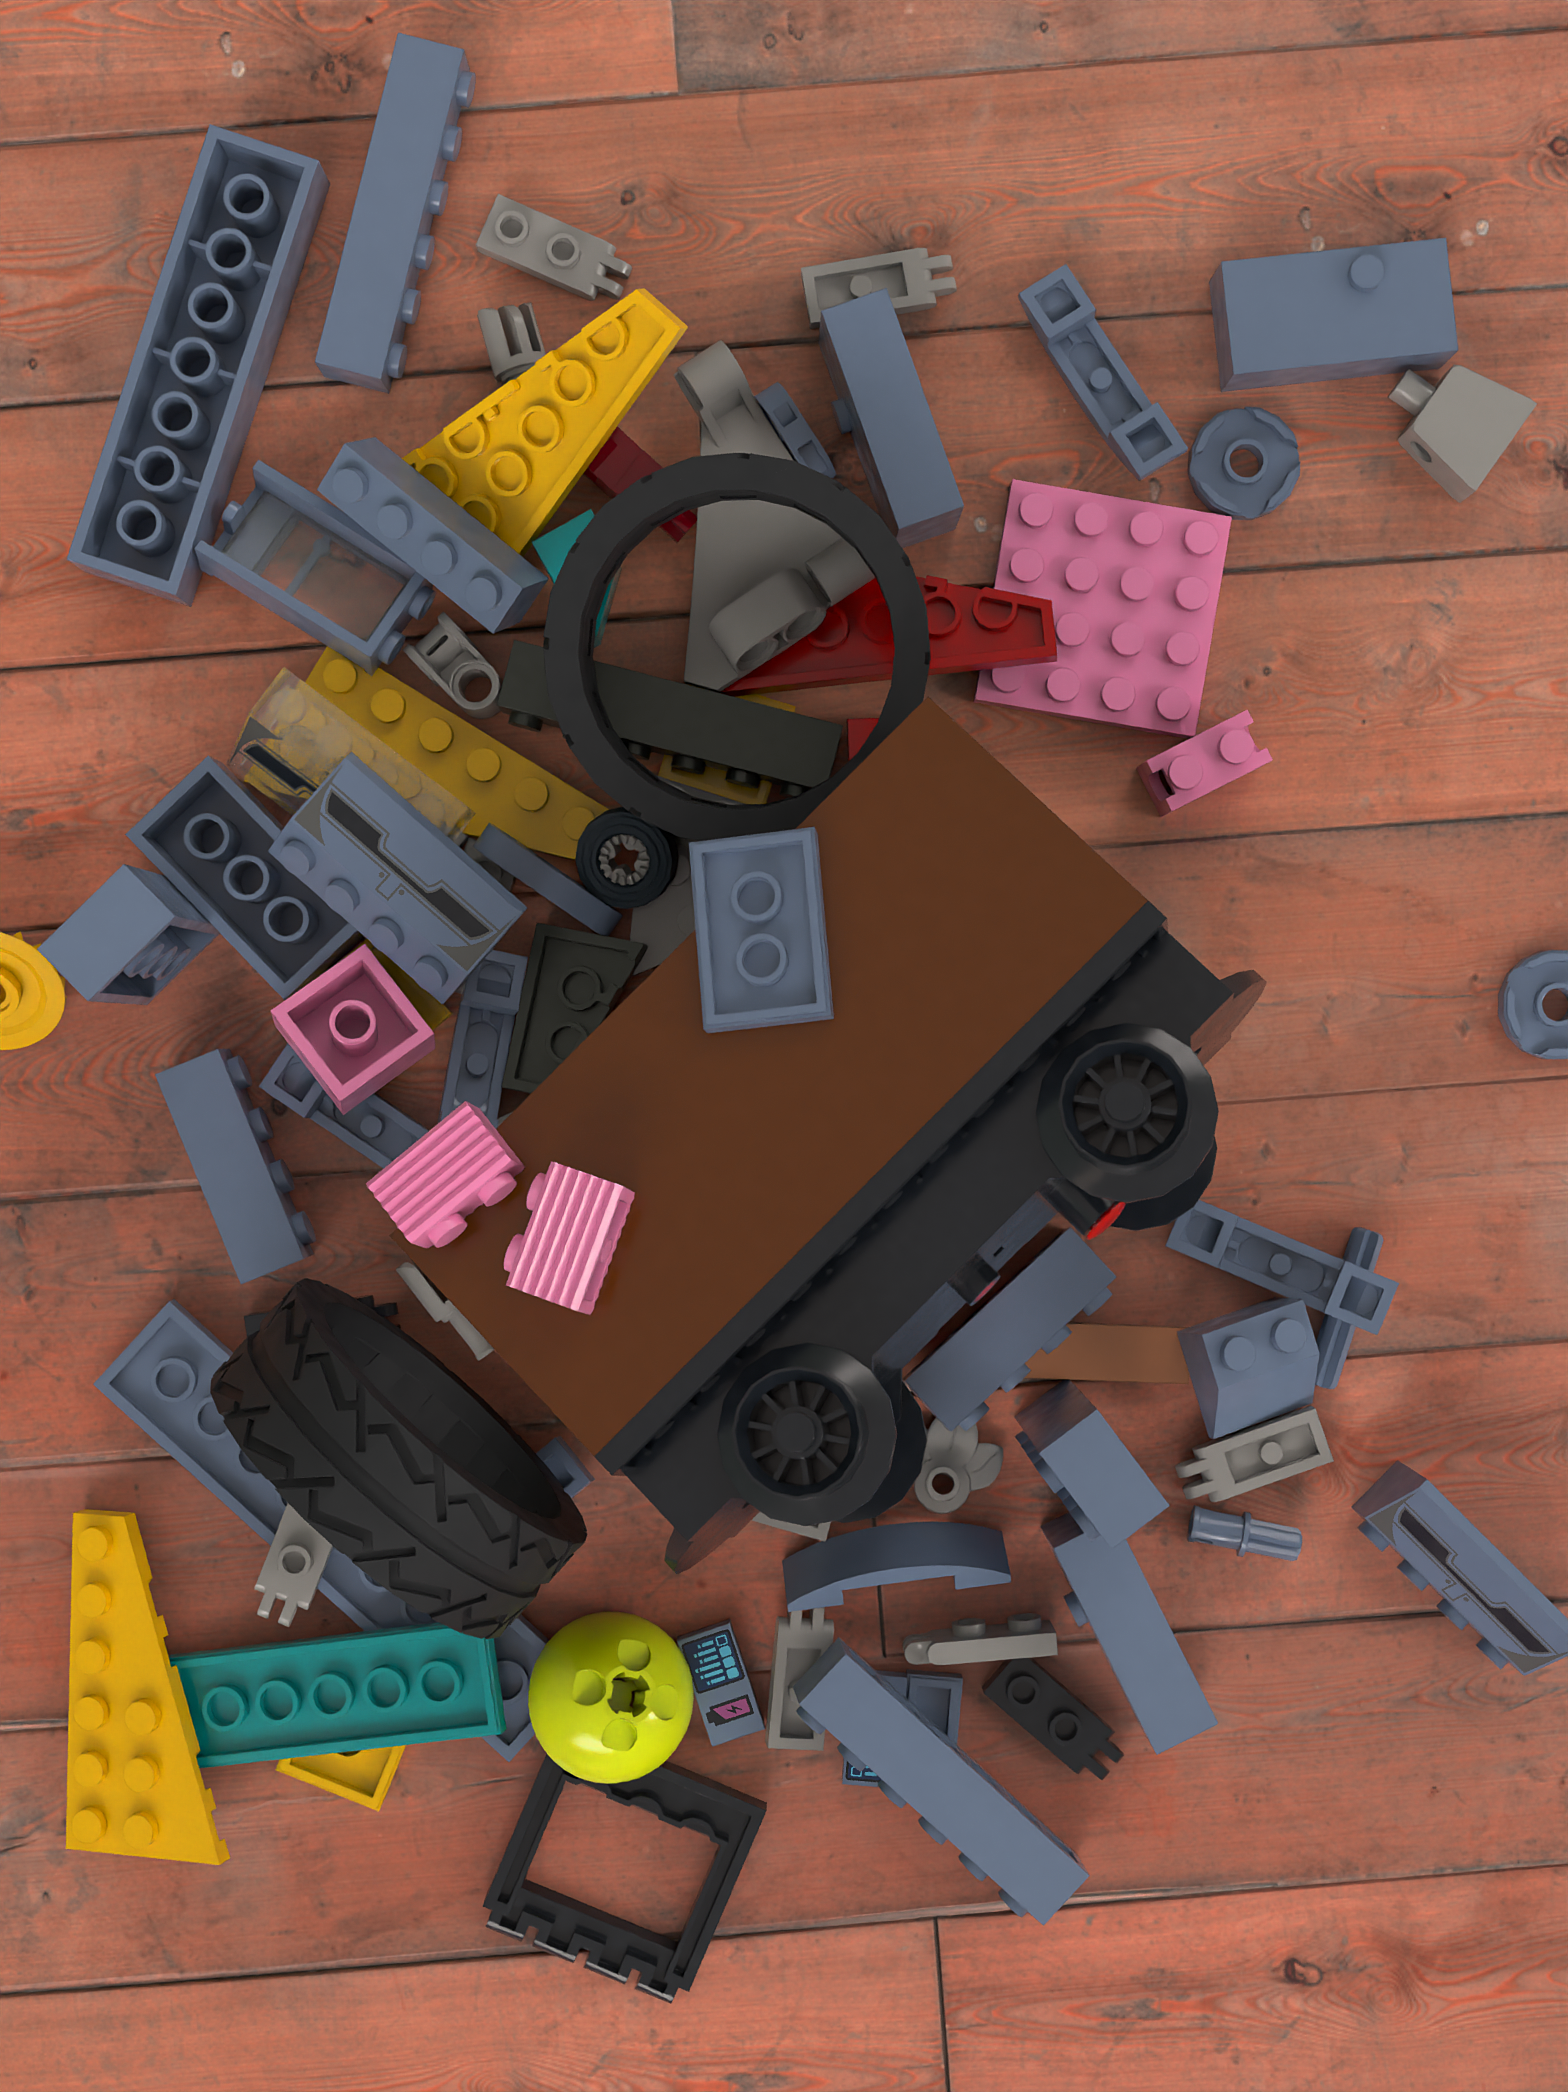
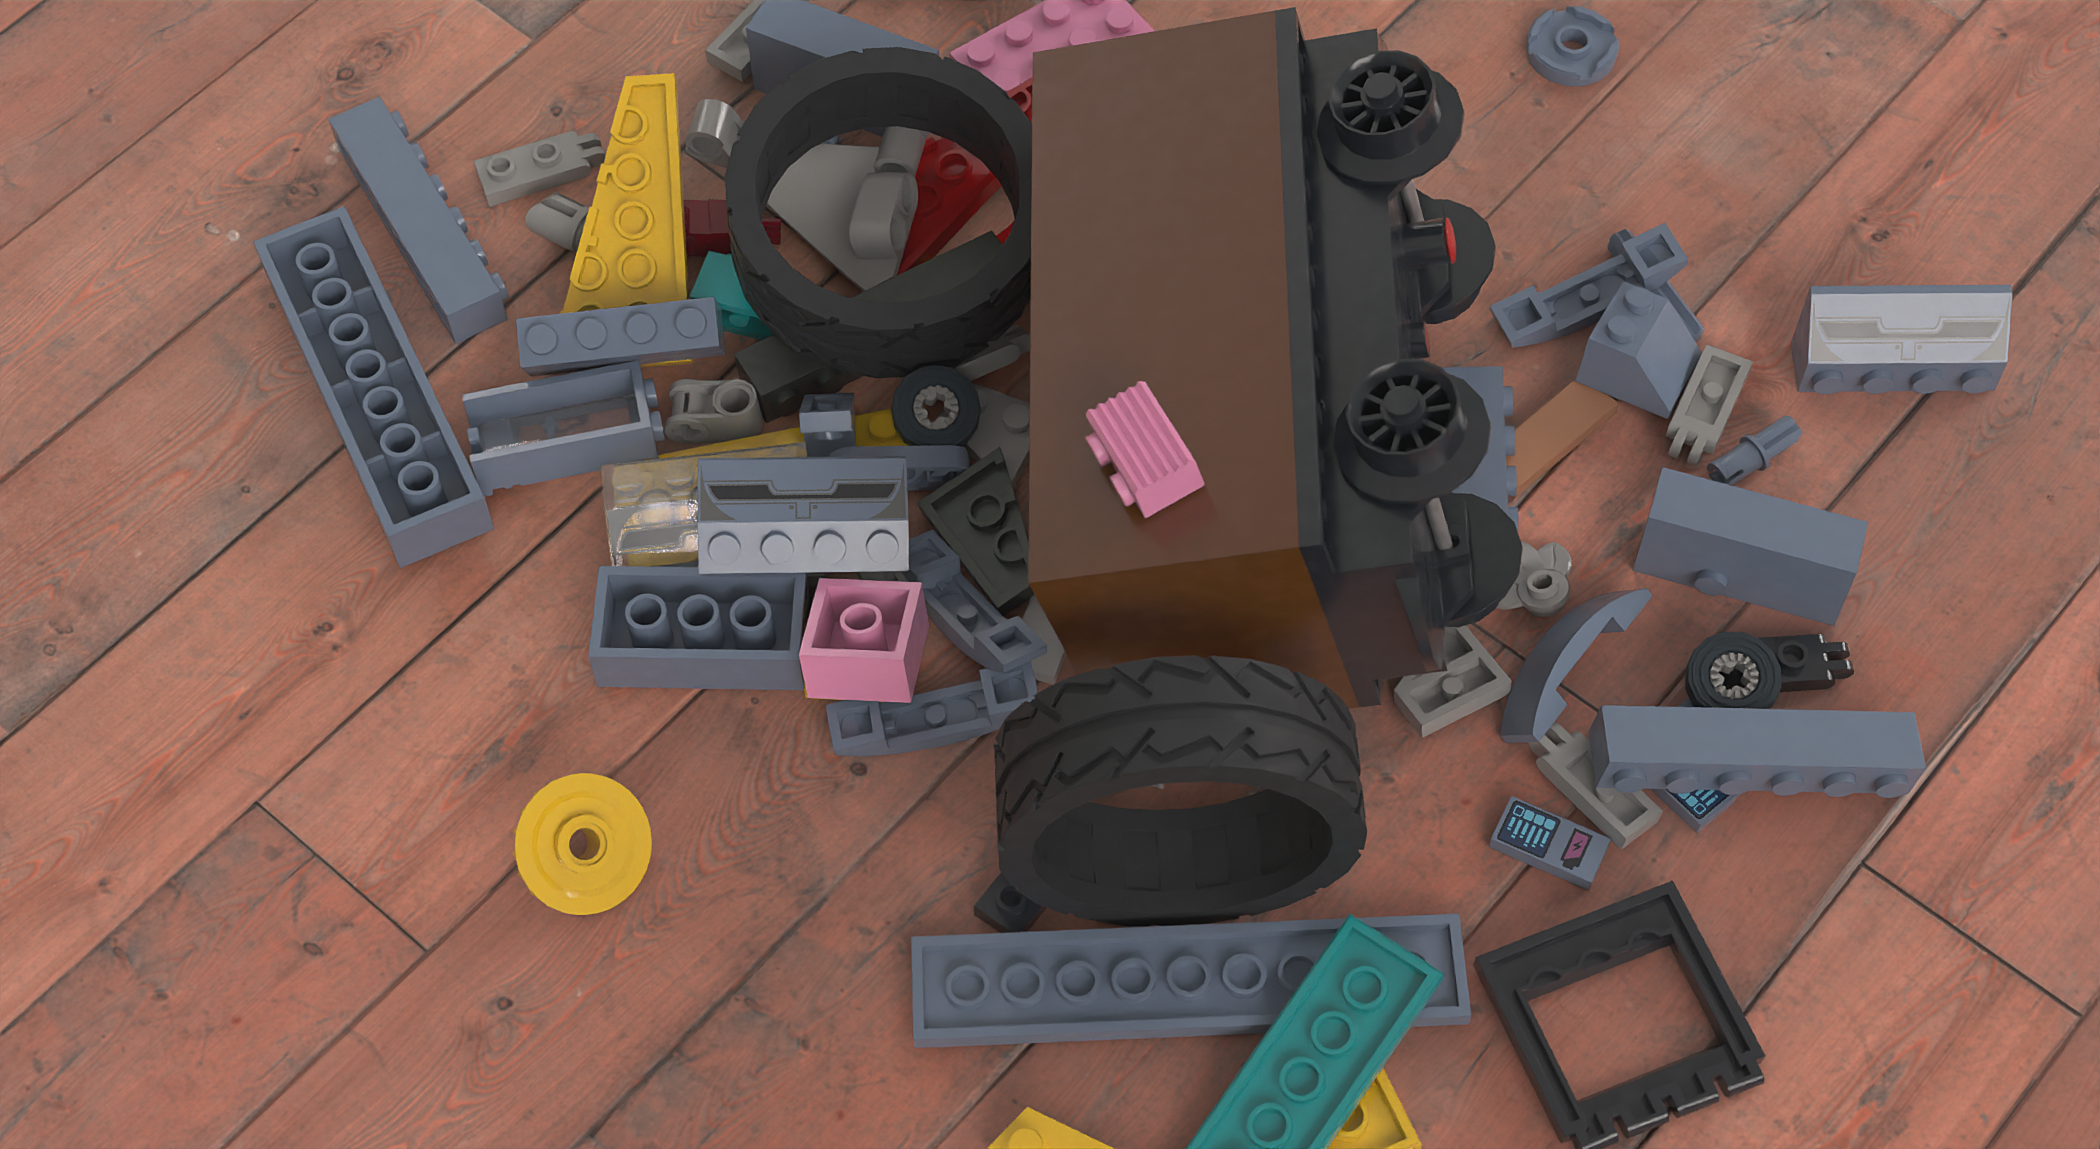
camera: 45 degrees left, 30 degrees down
sand blue brick [37,864,220,1005] -> none
sand blue brick [155,1049,316,1284] -> none
light grey hinge [255,1503,334,1627] -> none
bright pink brick [366,1101,525,1249] -> none
neon yellow piece [528,1611,694,1784] -> none
sand blue tile [689,827,834,1033] -> none
light grey hinge [902,1613,1058,1665] -> none
sand blue brick [1014,1379,1170,1549] -> none
none -> sand blue slope [799,393,856,457]
none -> black bush [1685,632,1781,709]

